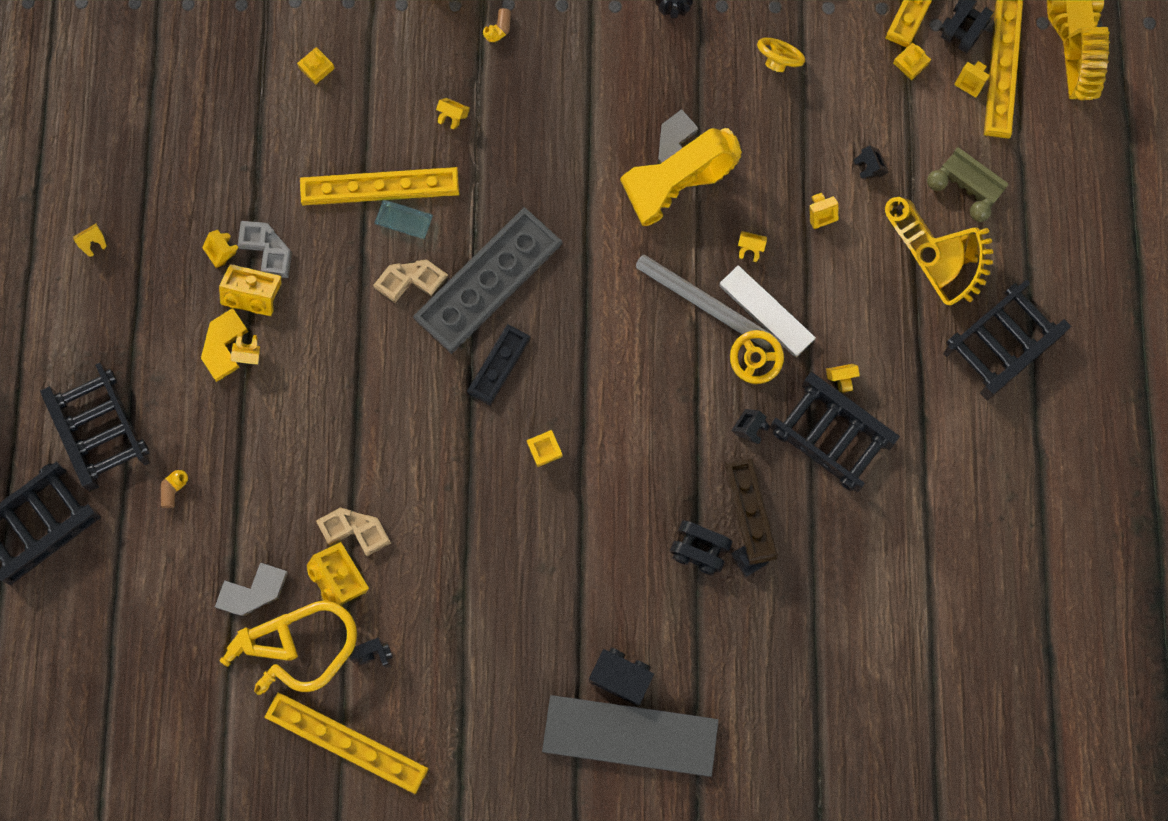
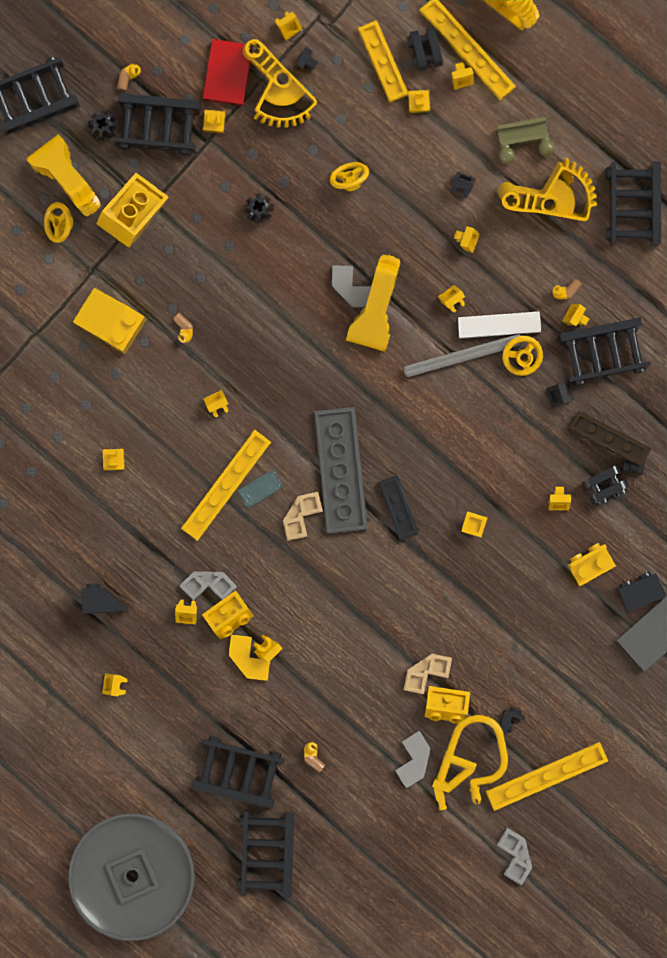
camera: 50 degrees left, 10 degrees up
none -> black slope [81,583,128,614]
none -> light grey tile [496,827,532,885]
none -> yellow tile [548,487,571,510]
none -> arm [552,278,582,299]
none -> yellow bracket [567,543,616,586]

